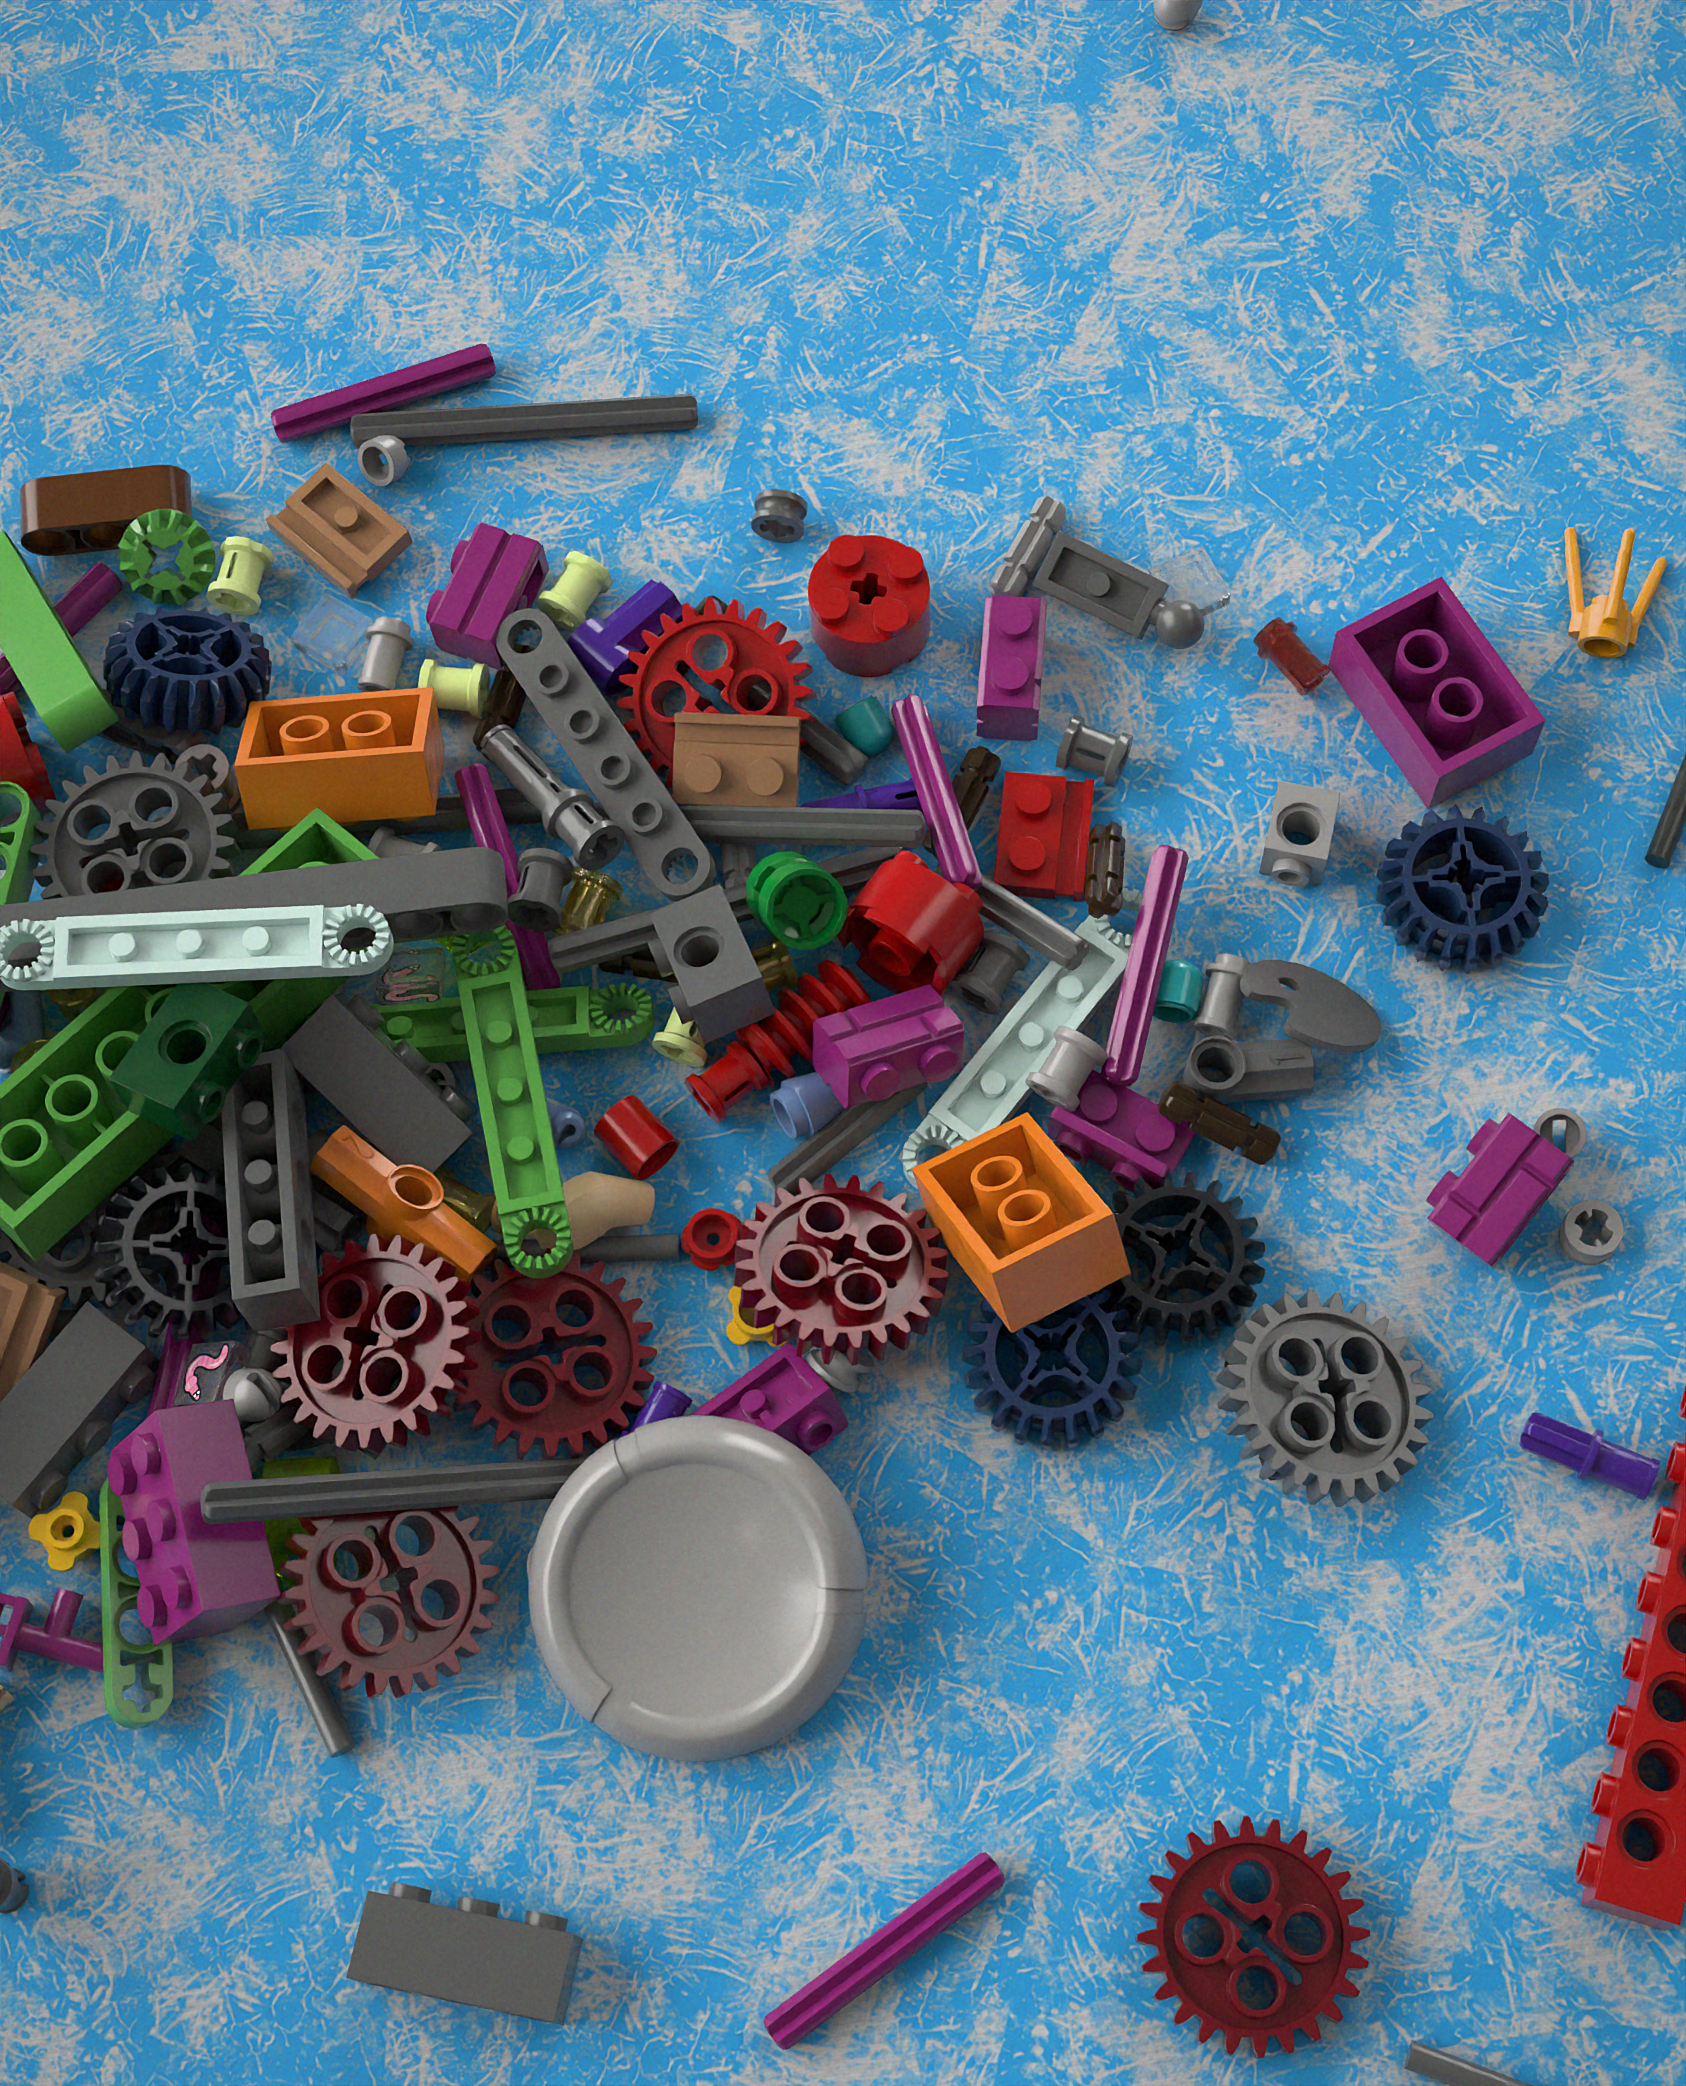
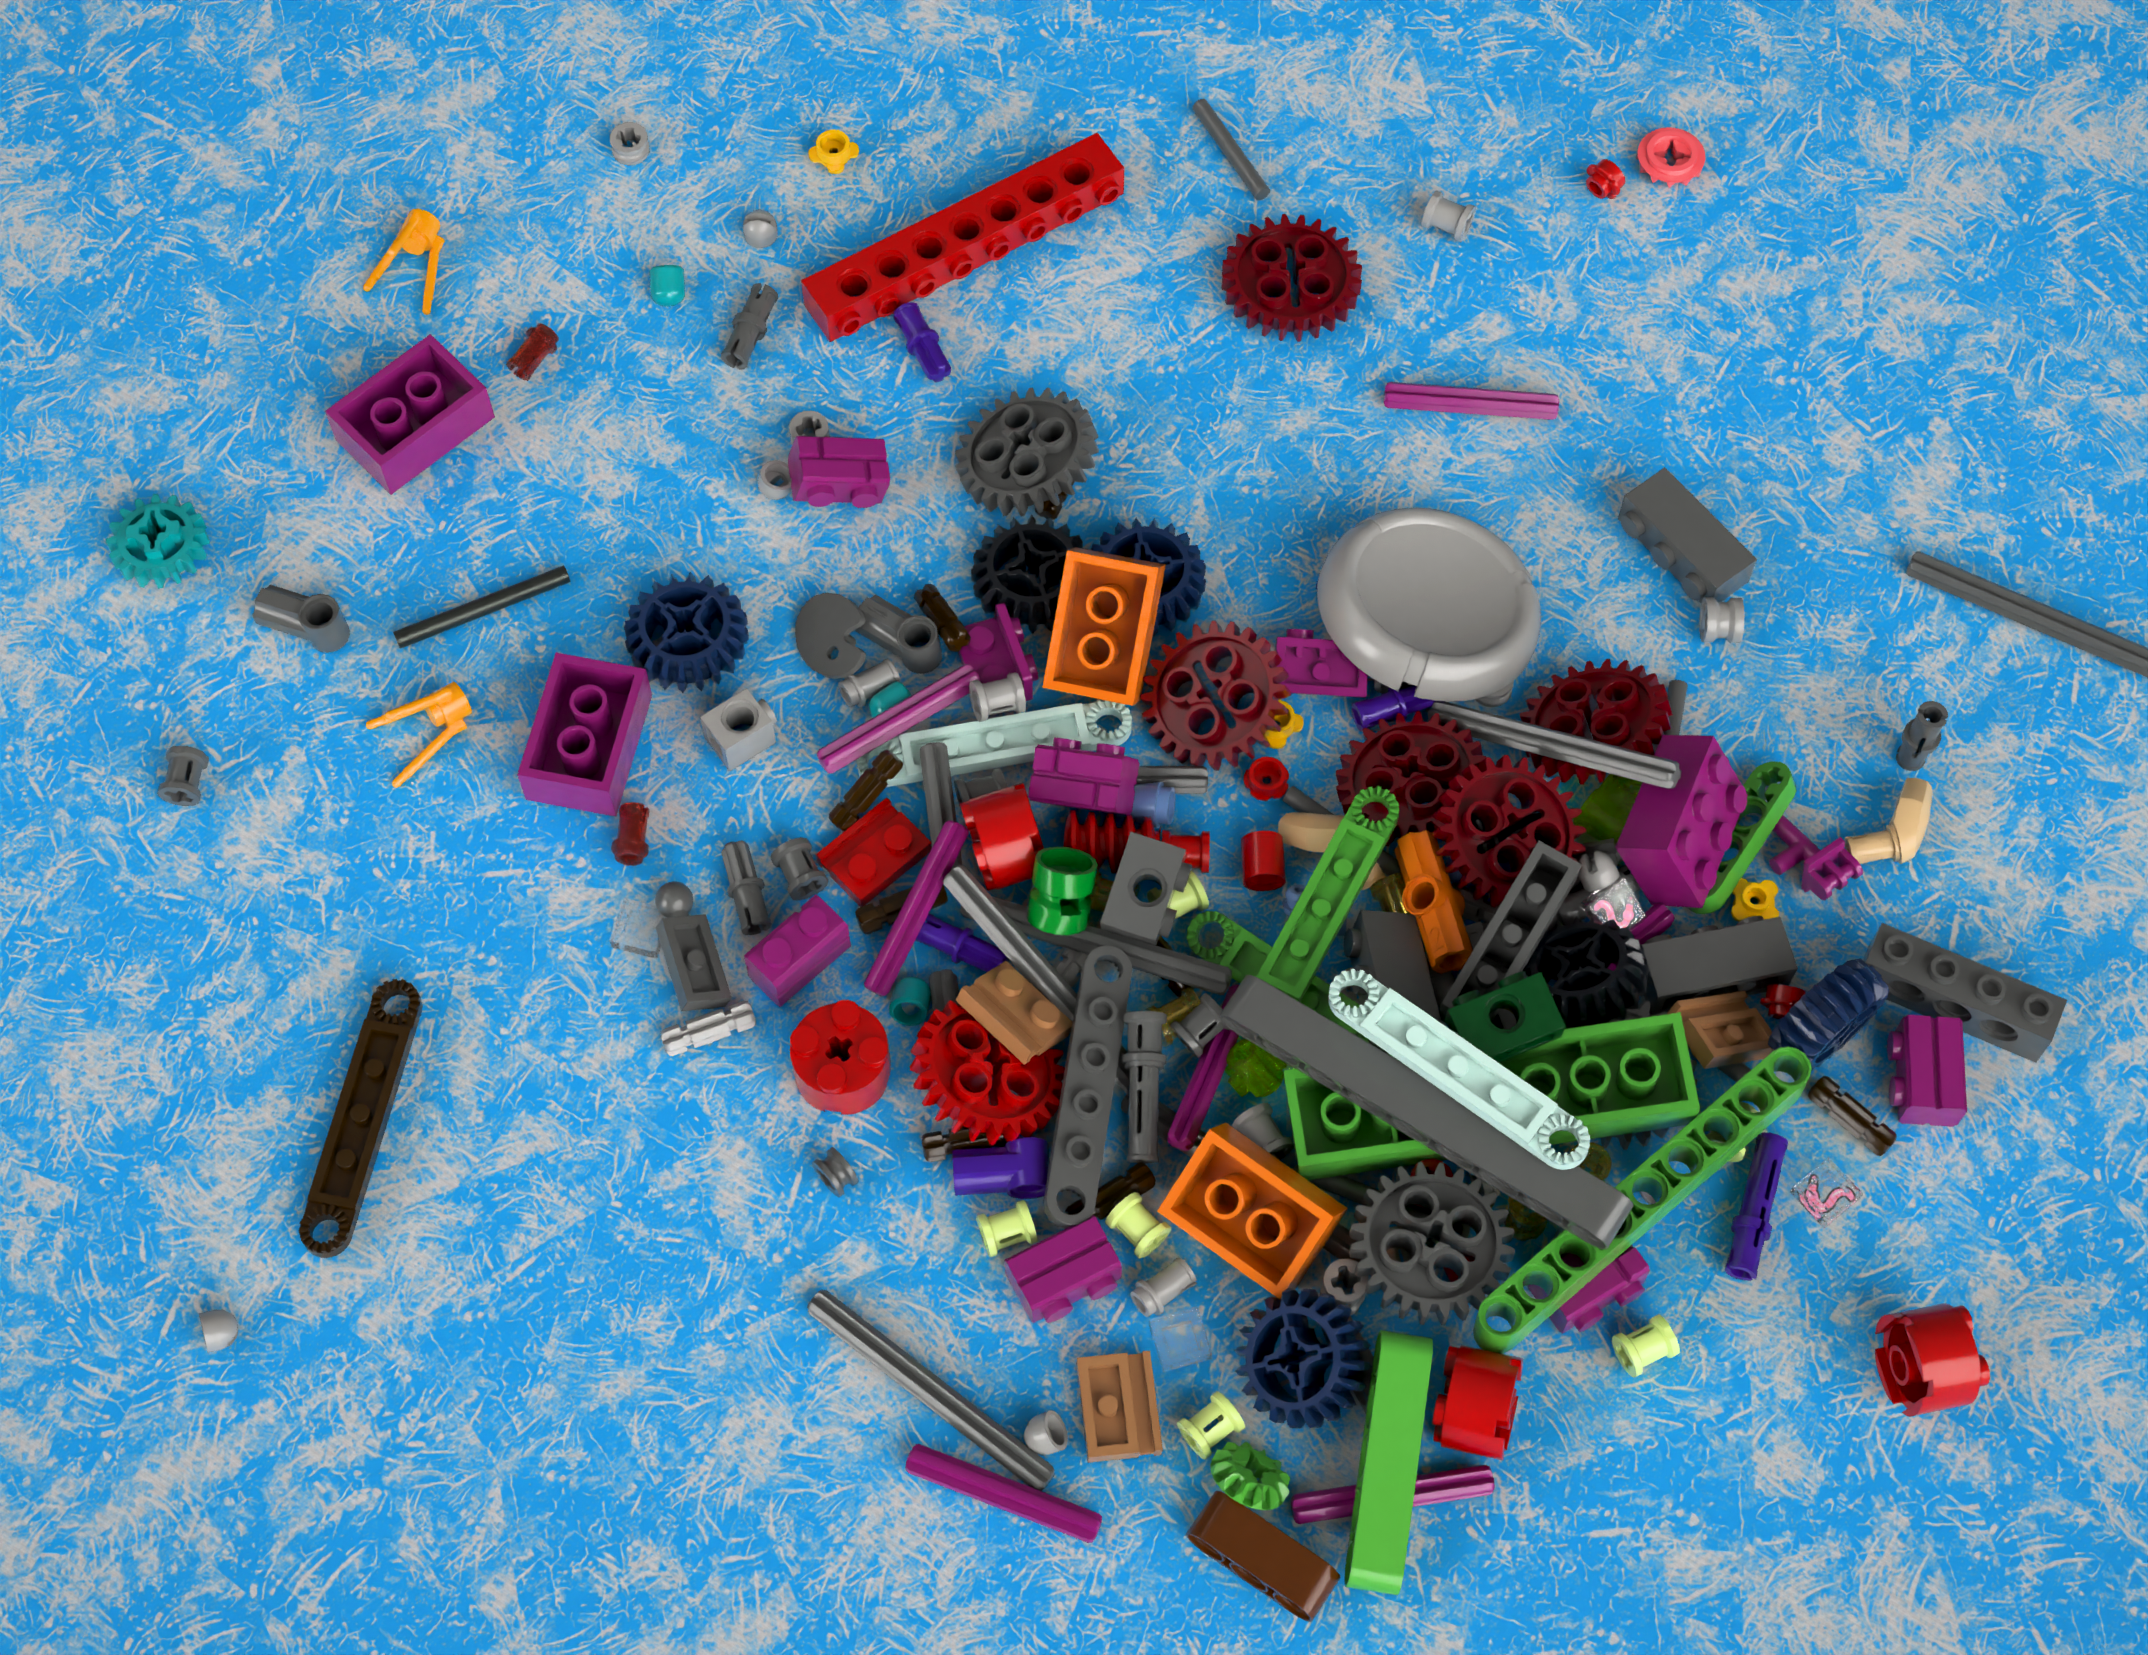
camera: 145 degrees left, 5 degrees down
none -> dark brown plate [299,979,423,1258]
none -> dark grey axle [721,841,772,935]
none -> light grey wheel [1699,597,1745,643]

